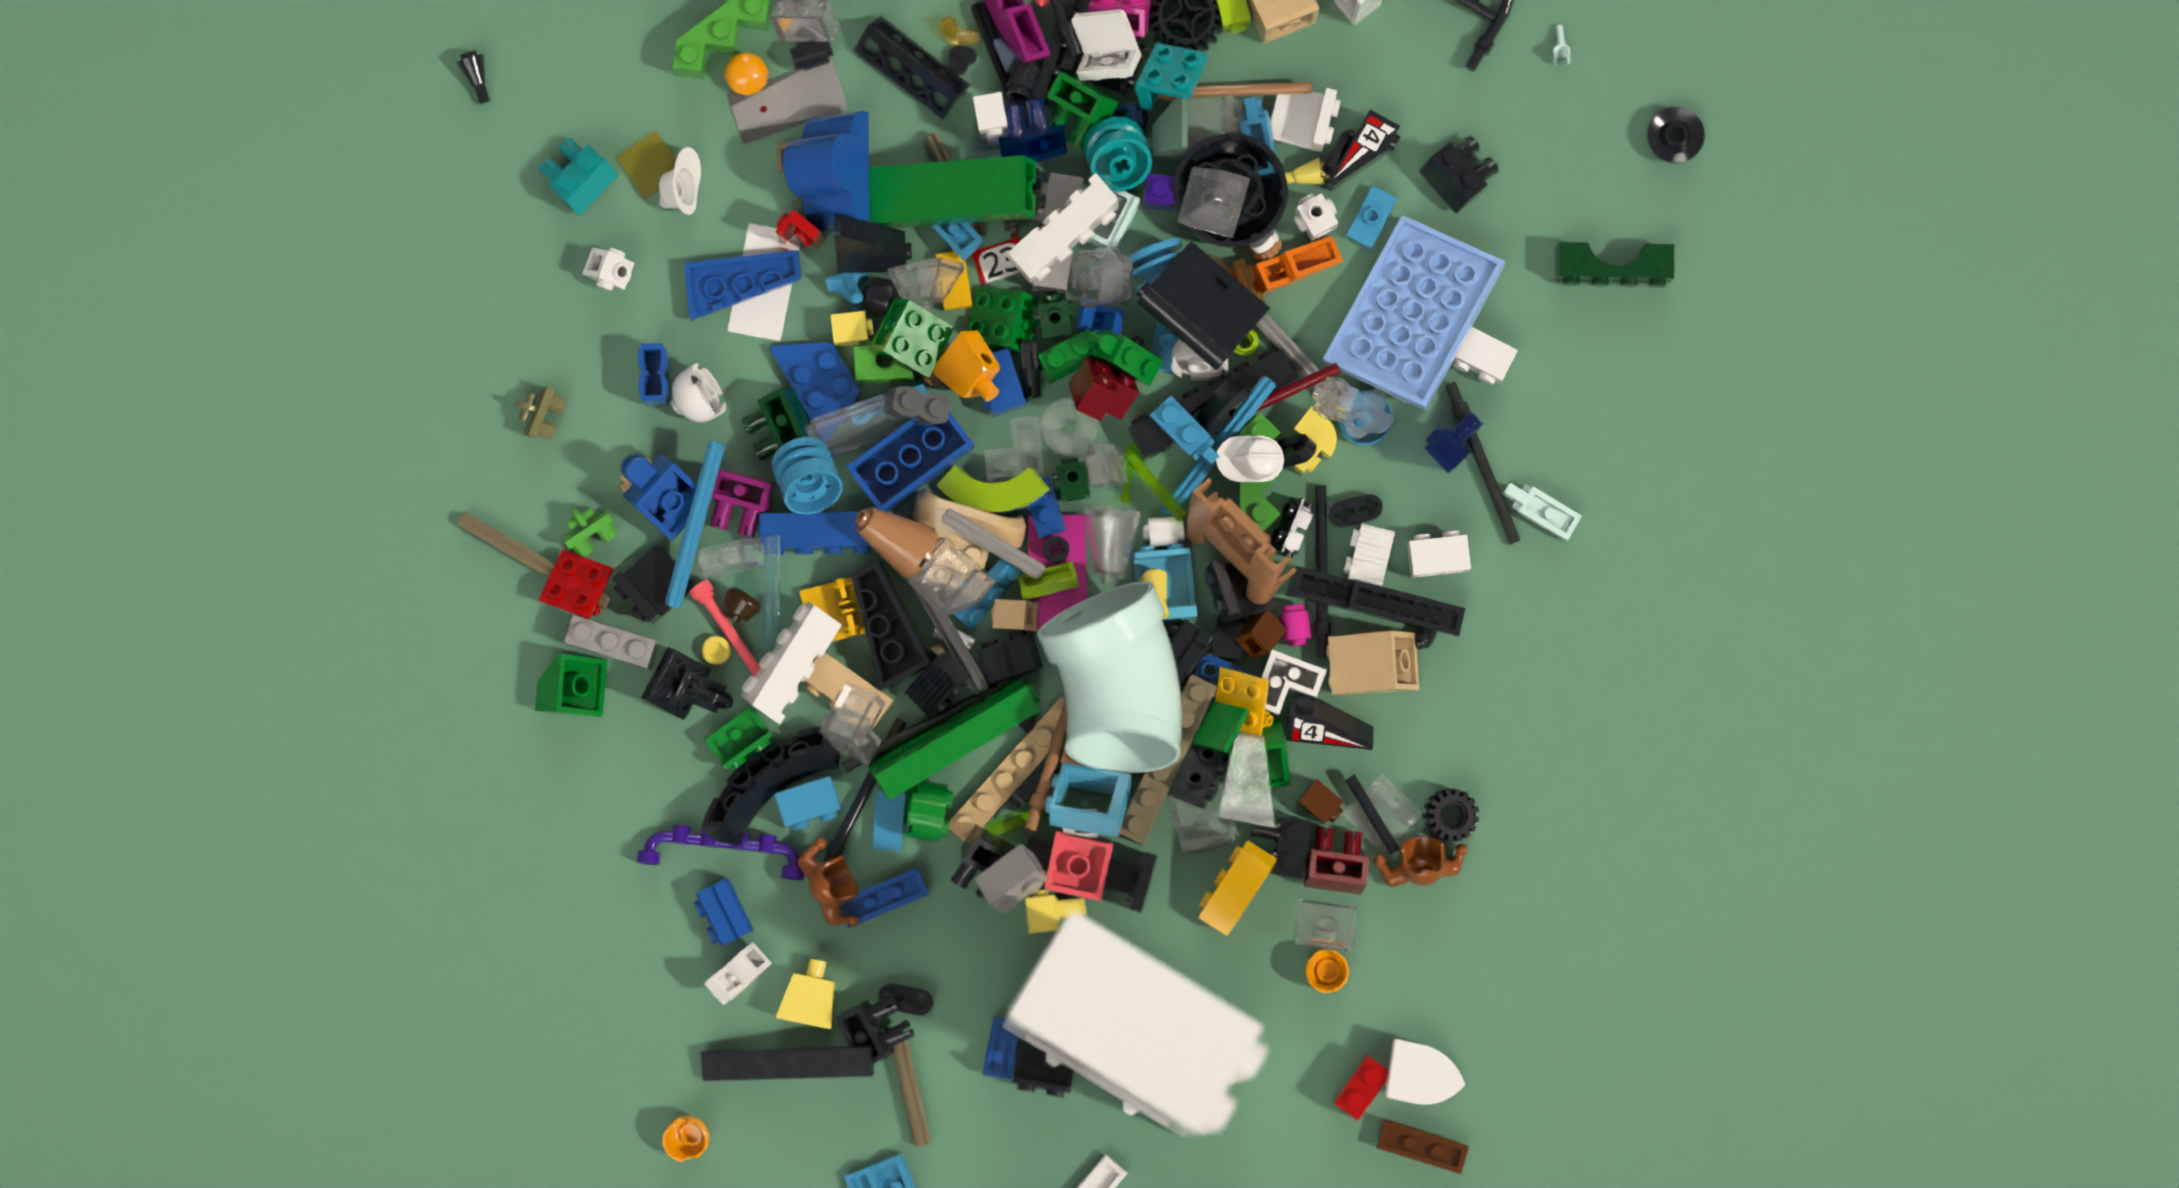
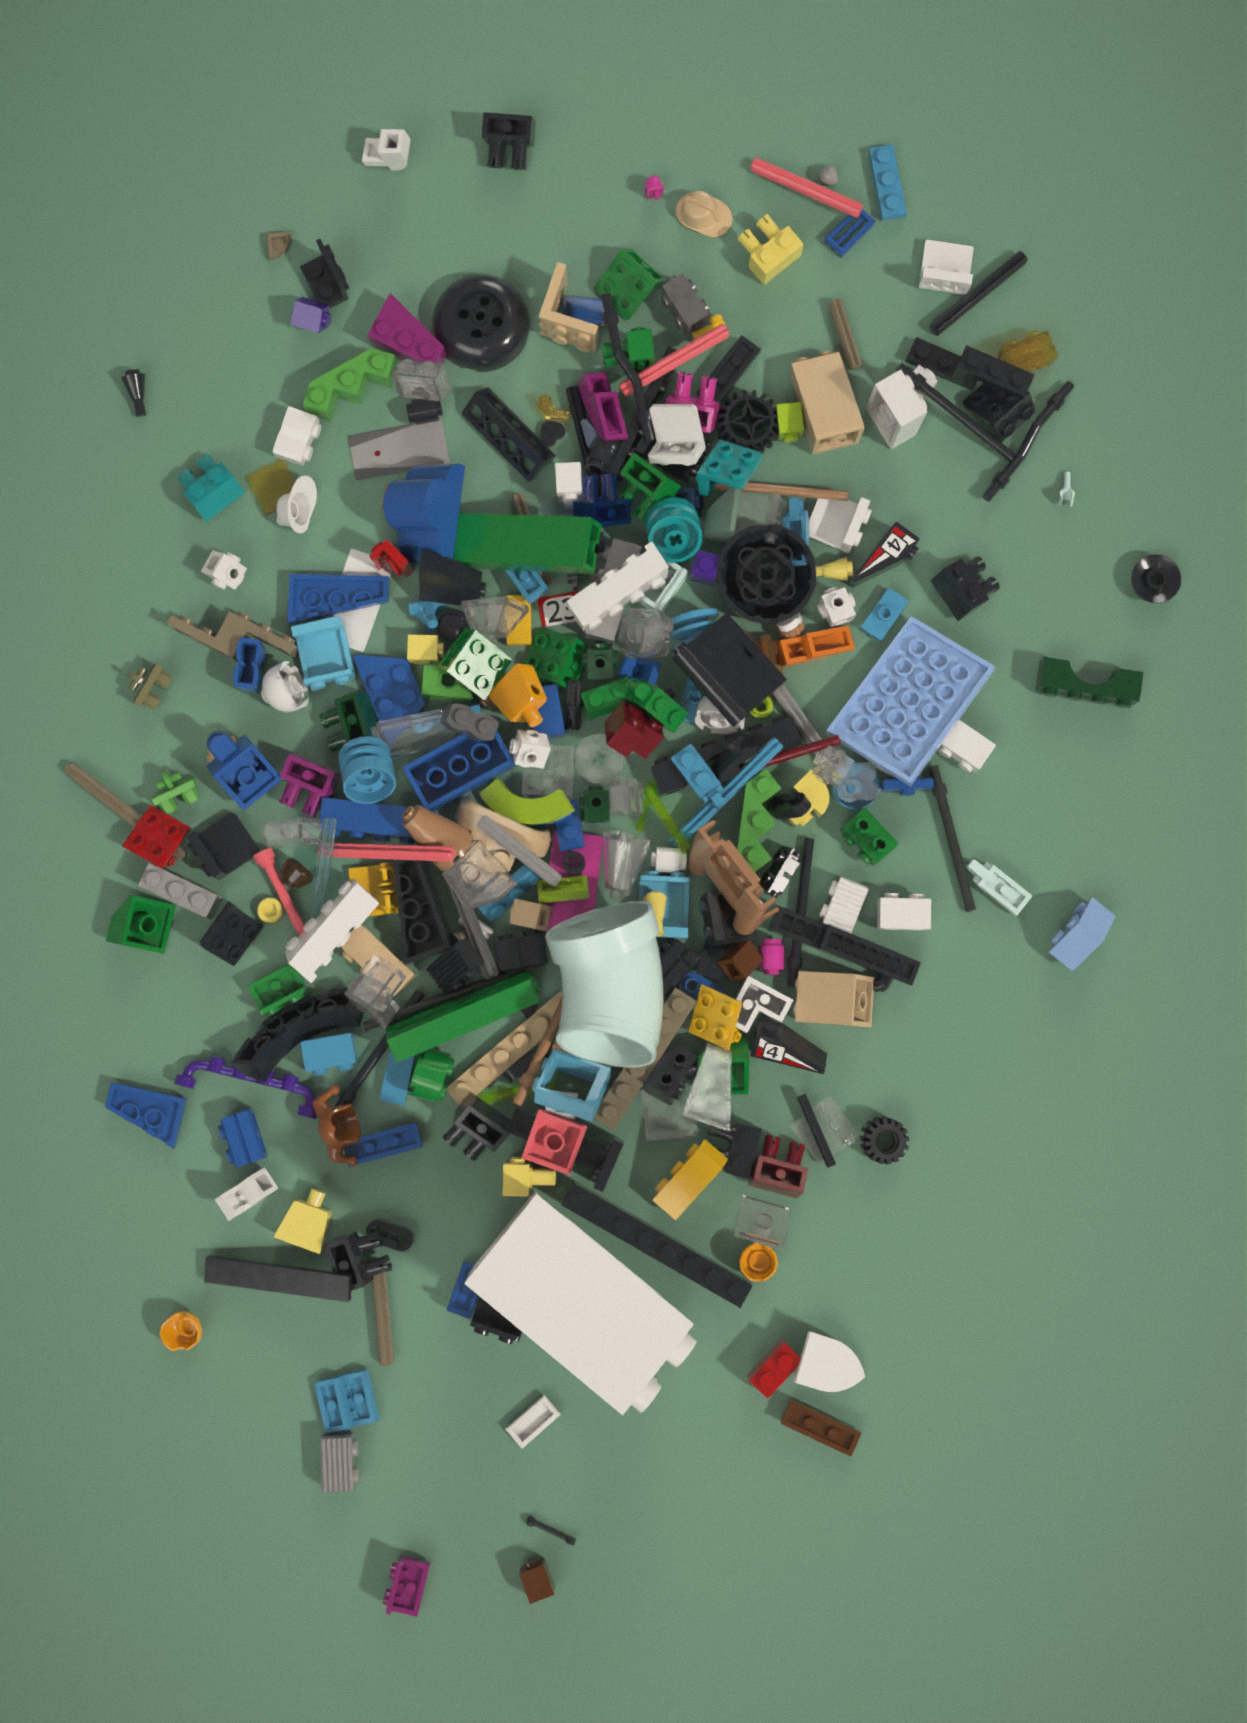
camera: 10 degrees right, 0 degrees up
dark azure axle [665,441,725,609] -> none
black hinge [675,669,733,713] -> none
light orange hair [724,52,768,96] -> none
light grey brick [975,844,1049,914] -> none
clear slope [1177,167,1250,238] -> none
green piece [1192,701,1250,753] -> none
white piece [1216,436,1284,482] -> none
reddish brown brick [1297,779,1344,825] -> none
black piece [1320,130,1355,177] -> none
black beam [1328,494,1383,528] -> none
dark orange piece [1373,836,1468,887] -> none
clear blue brick [1424,412,1484,473] -> none
none -> blue wing [105,1082,187,1149]
none -> dark tan bracket [167,611,299,662]
none -> white brick [273,407,321,466]
none -> medium azure panel [291,616,356,691]
none -> coral axle [318,842,456,862]
none -> white brick [509,730,551,769]
none -> black brick [561,1180,753,1308]
none -> green brick [840,807,899,866]
none -> blue plate [880,777,934,796]
none -> light blue brick [1049,897,1116,971]

